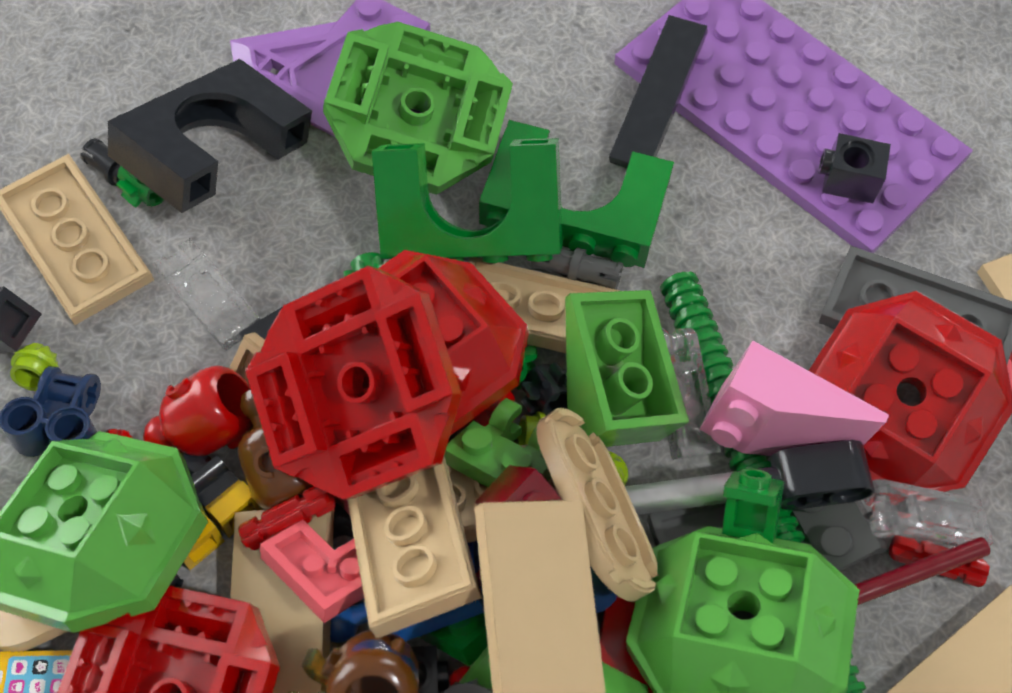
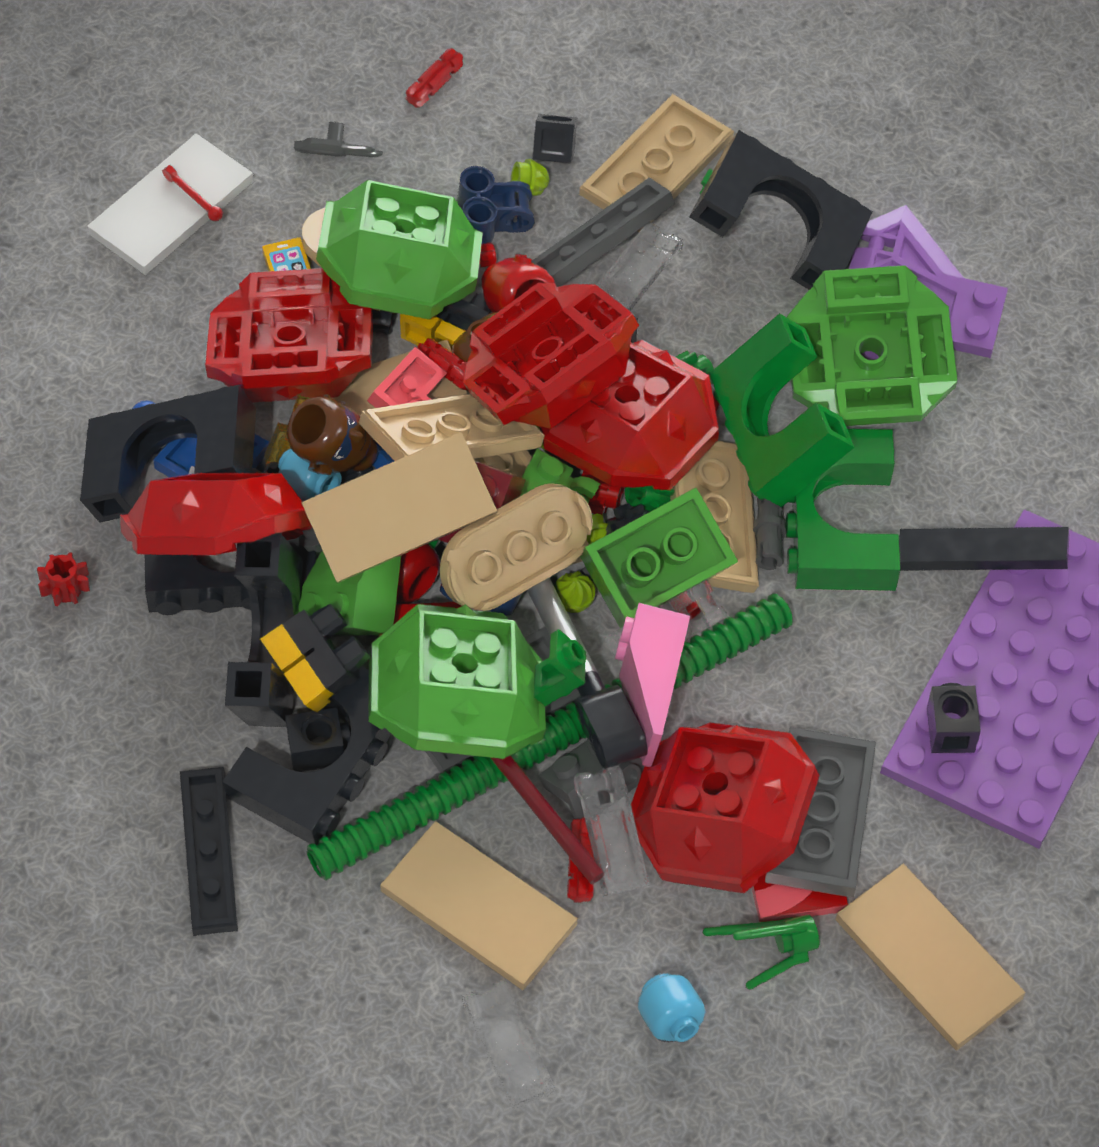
camera: 75 degrees right, 5 degrees down
none -> dark grey plate [531,177,675,287]

